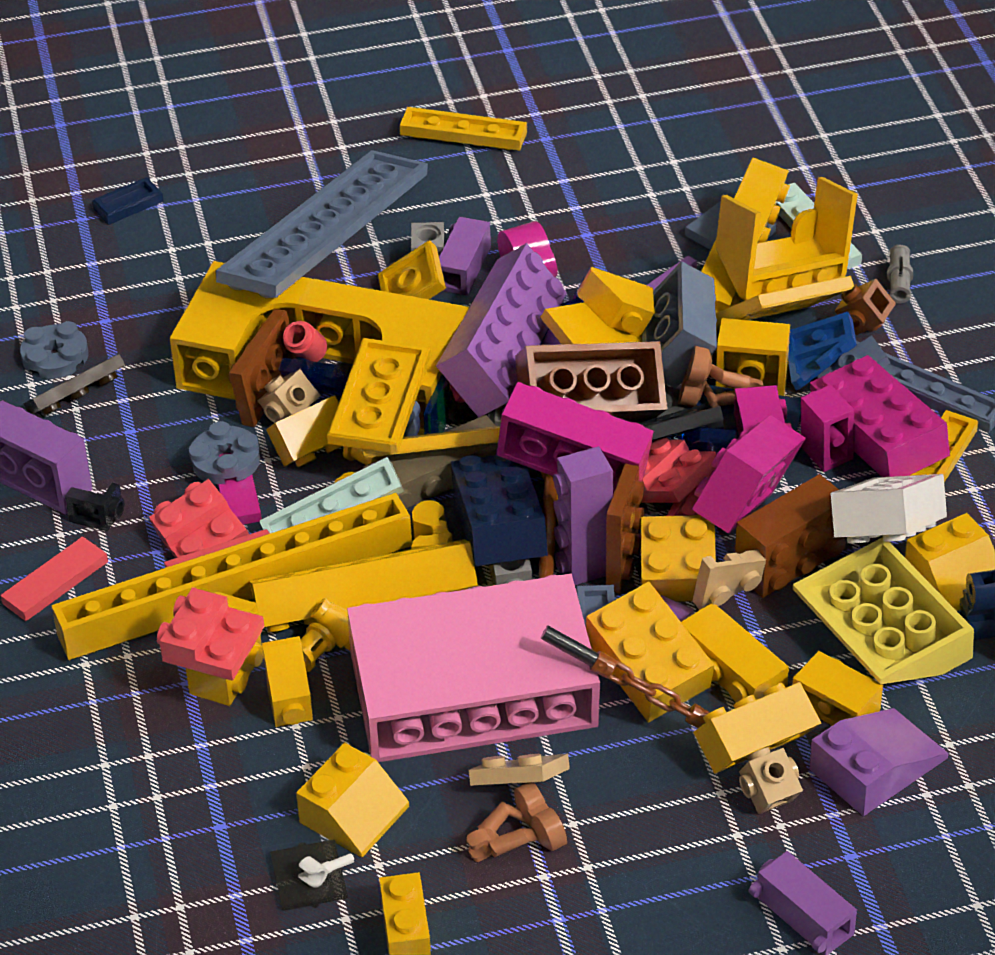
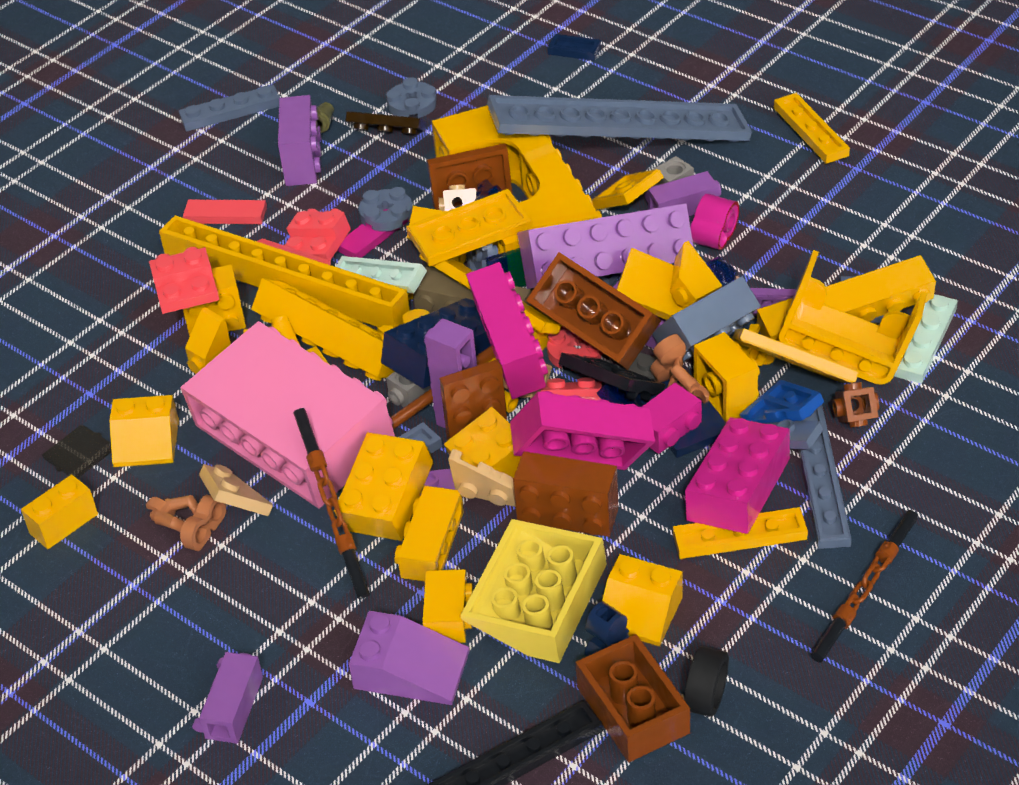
camera: 55 degrees right, 0 degrees up
black bracket [65,483,125,532] -> none
coral brick [283,321,327,364] -> none
white hand [298,853,354,888] -> none
yellow brick [693,682,821,774] -> none
tan brick [739,747,803,814] -> none
dark pink brick [801,384,854,472] -> none
white brick [831,474,947,543] -> none
light grey pin [887,245,913,304] -> none

